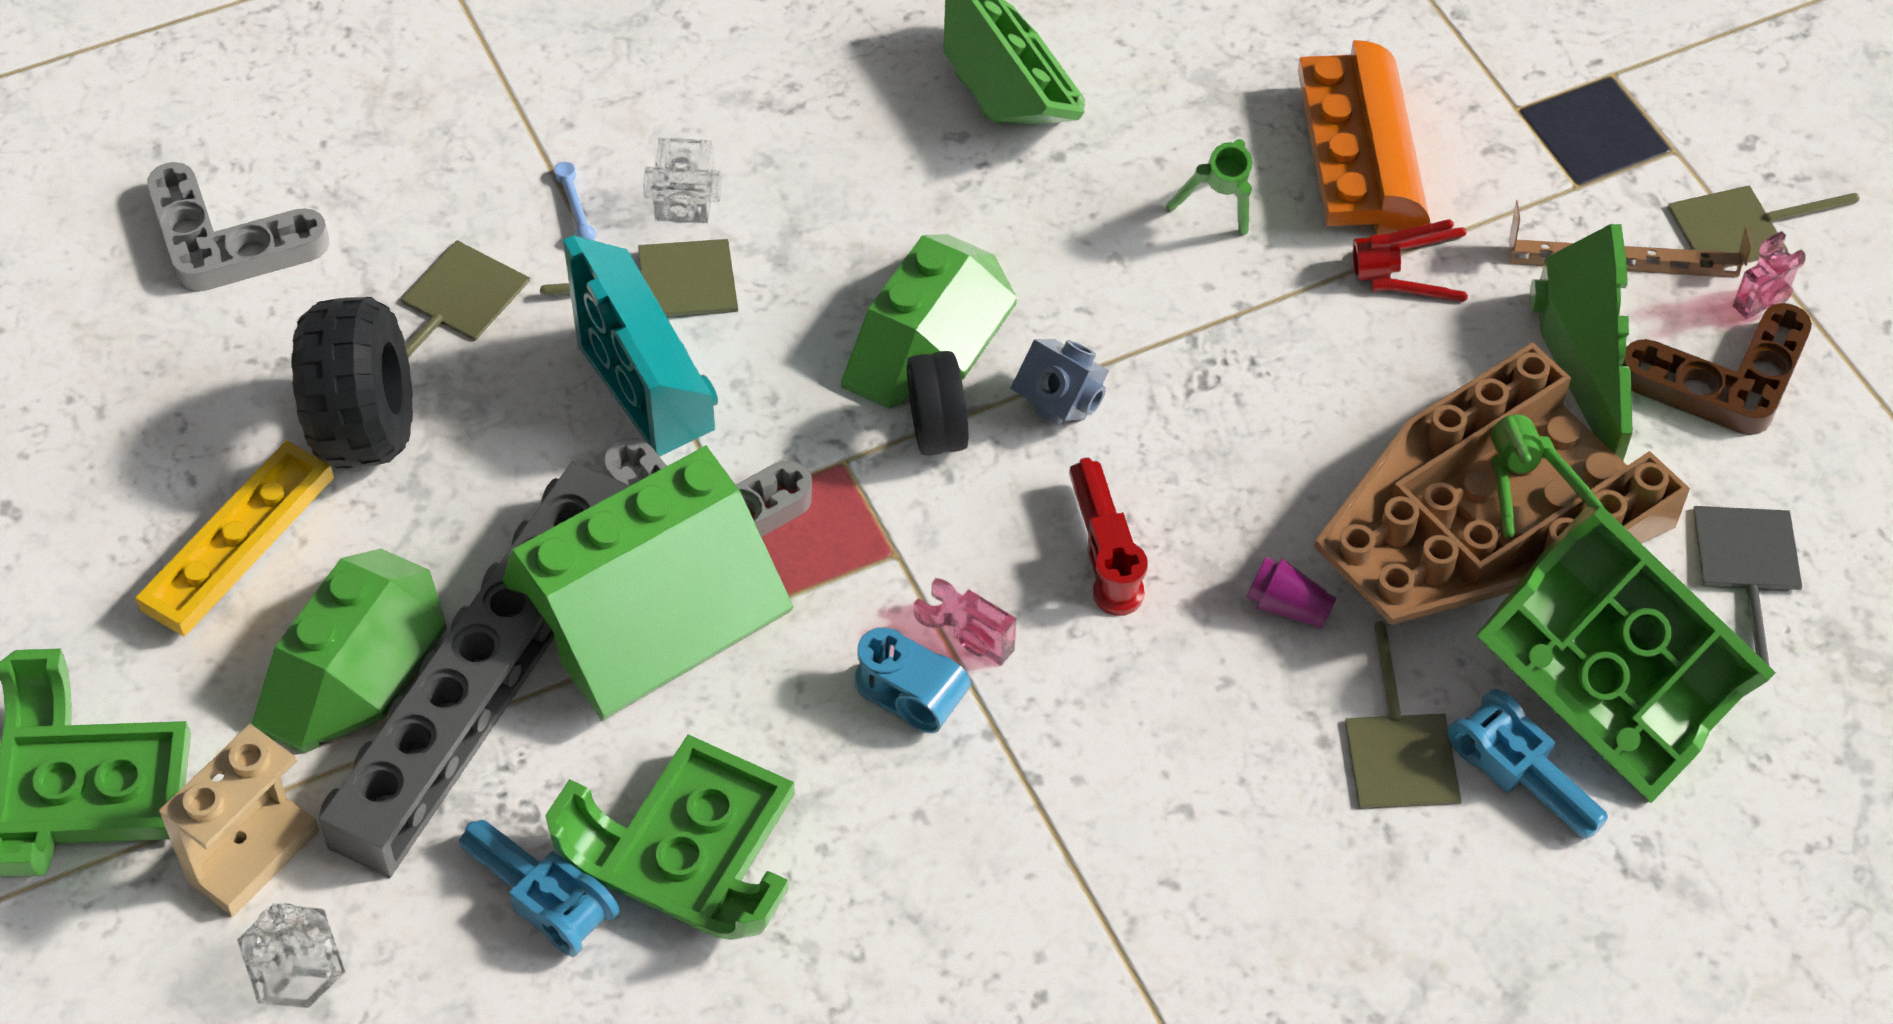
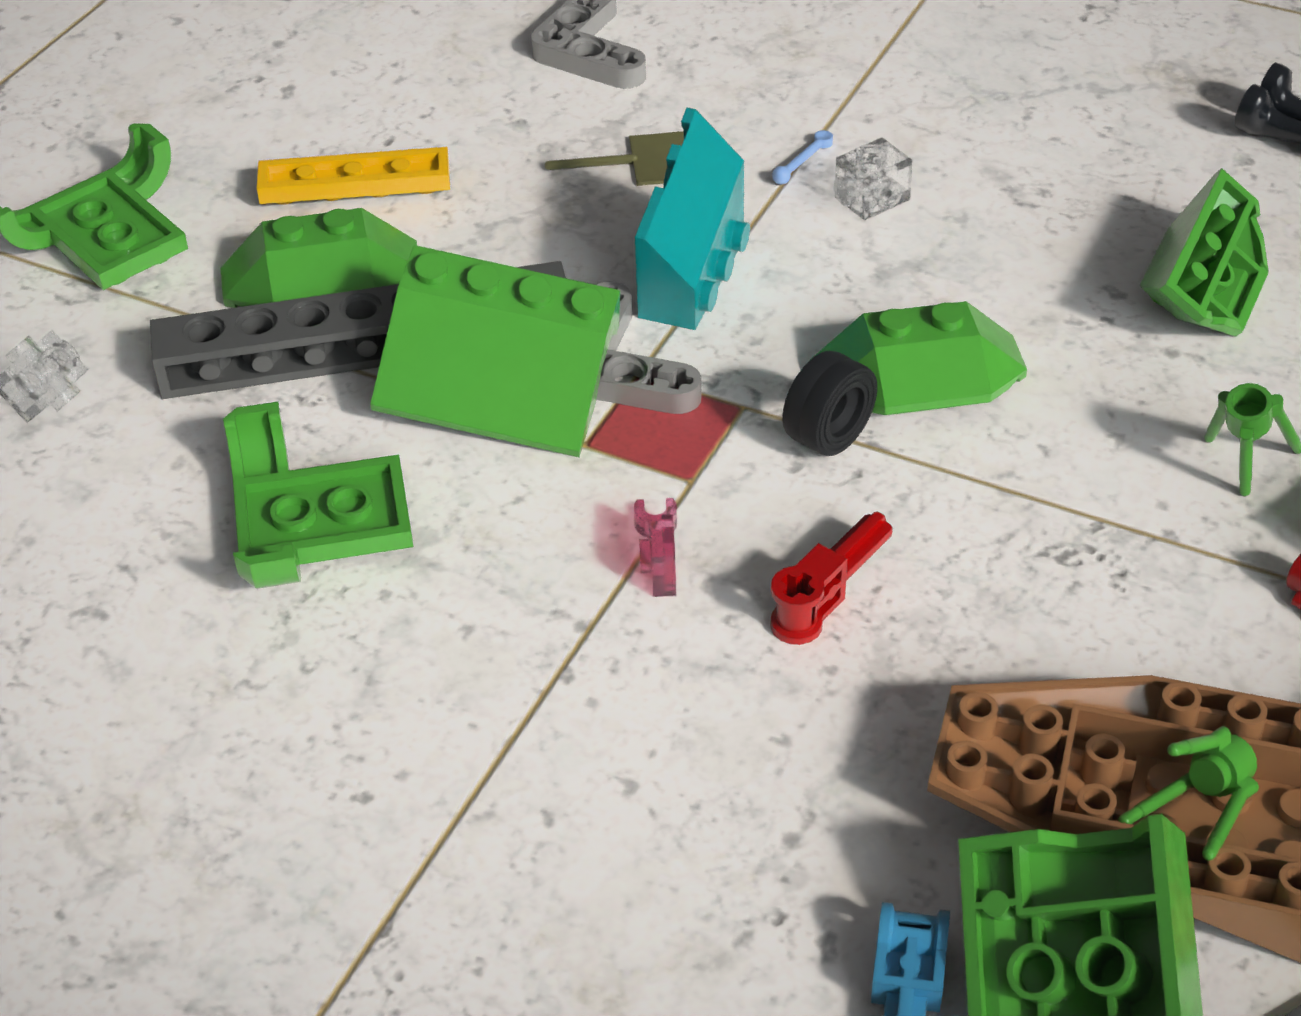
camera: 55 degrees right, 10 degrees down
tan window [159,724,319,917] -> none
black tyre [291,297,413,468] -> none
dark azure connector [459,820,620,957] -> none
olive piece [540,239,738,317] -> none
dark azure piece [855,628,971,734] -> none
sand blue brick [1010,339,1109,424] -> none
magenta cone [1246,556,1337,628] -> none
olive piece [1345,621,1462,809] -> none

